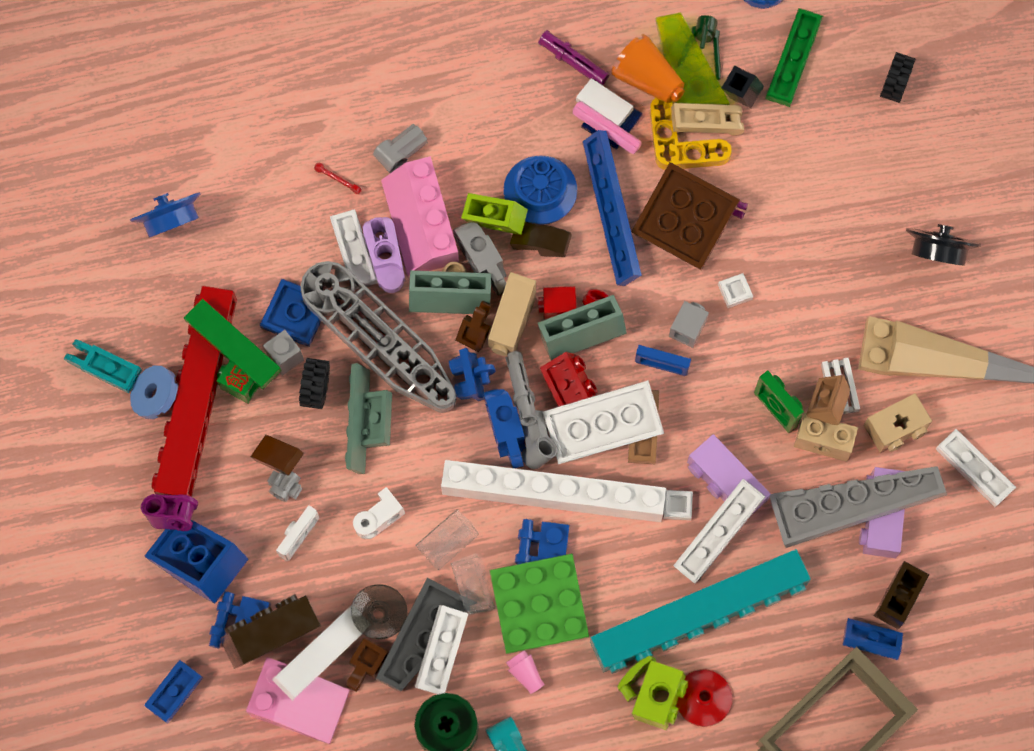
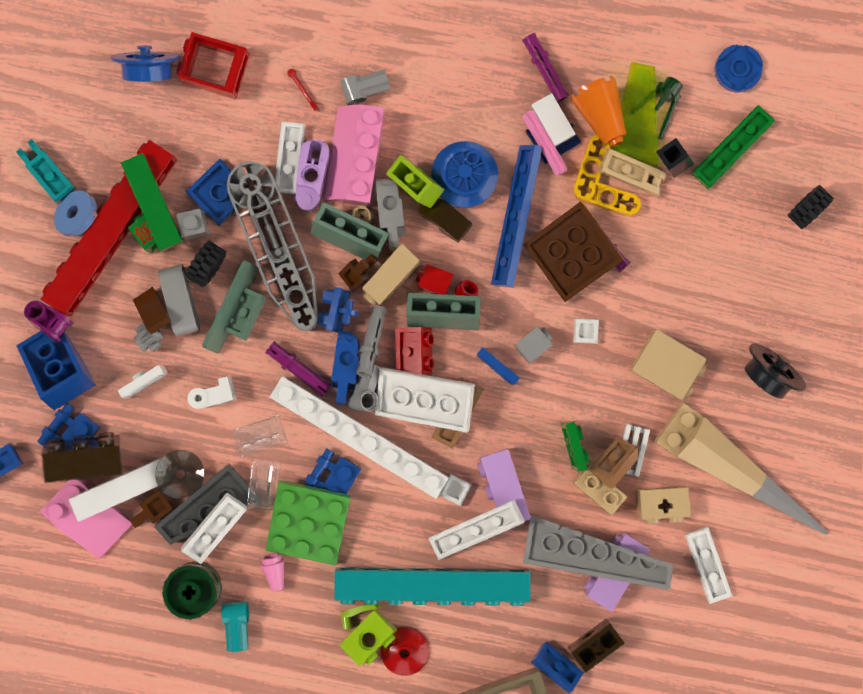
camera: 25 degrees right, 15 degrees up
none -> light grey beam [158,264,200,337]
none -> red window [176,32,250,99]
none -> magenta pin [265,341,331,397]
none -> tan panel [629,329,707,401]

